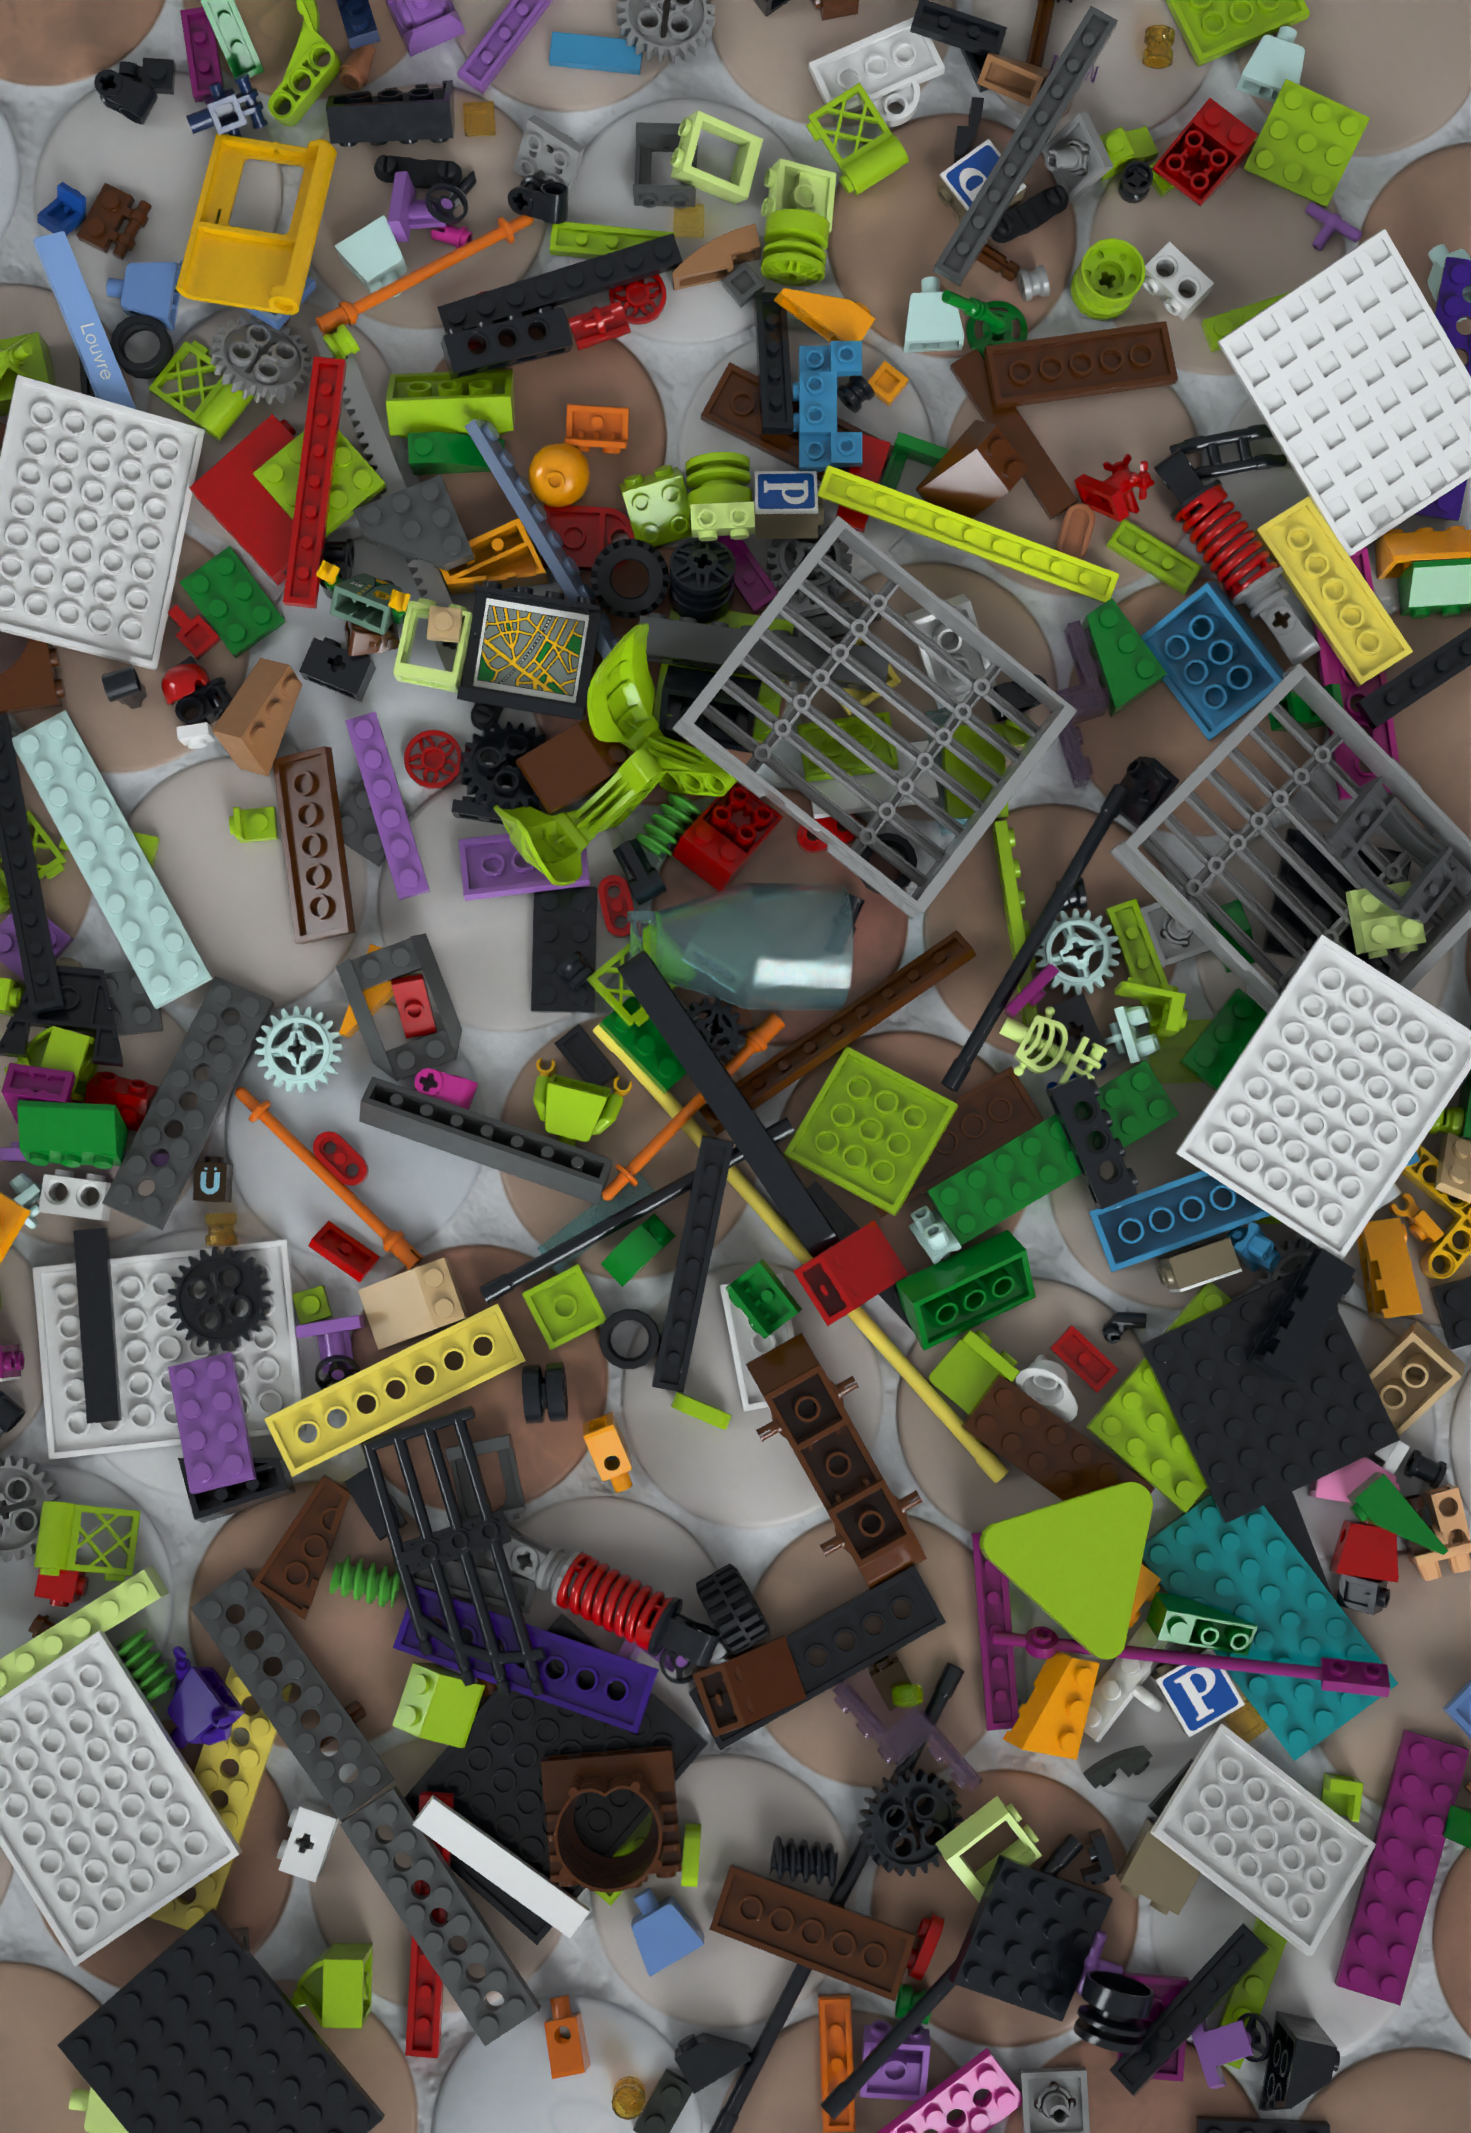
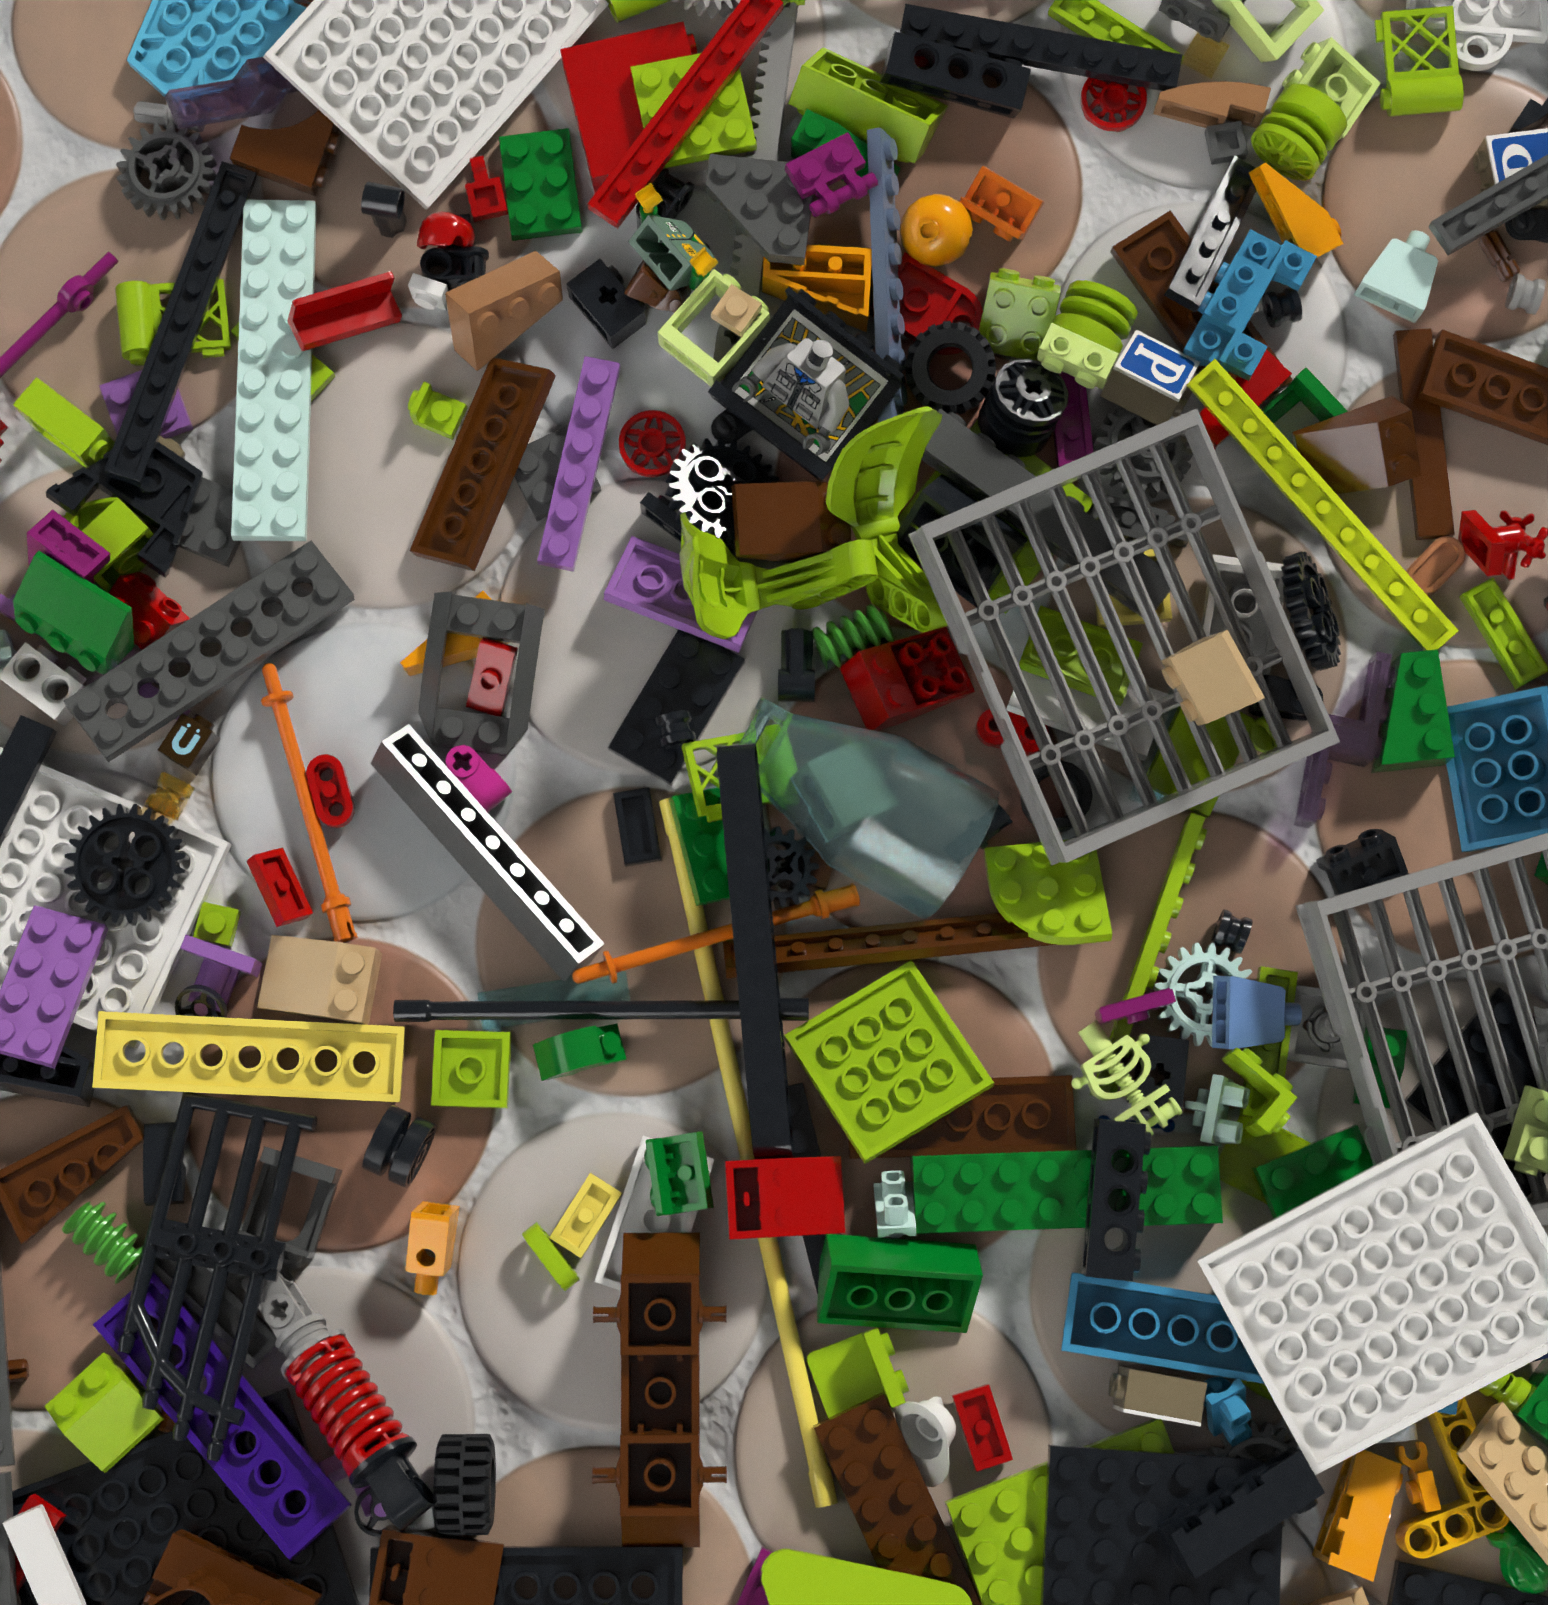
camera: 25 degrees right, 5 degrees down
light aqua gear [255,1006,344,1094] -> none
lime torso [533,1058,632,1147] -> none
red hips [568,301,631,350] -> none
red plate [598,875,637,938] -> none
black tyre [599,1309,660,1370] -> none
black plate [652,1135,734,1393] -> none
light orange plate [868,361,909,407] -> none
black piece [941,784,1131,1093] -> none
green dish [942,290,1028,359] -> none
black arm [1102,1312,1147,1344] -> none
none -> red panel [287,271,402,352]
none -> light yellow plate [549,1173,623,1258]
none -> light grey torso [732,338,849,456]
none -> magenta plate [784,132,878,218]
none -> lime plate [984,839,1113,945]
none -> tan slope [1162,630,1265,726]
none -> medium blue torso [1212,976,1302,1049]
none -> black gear [1281,551,1341,671]

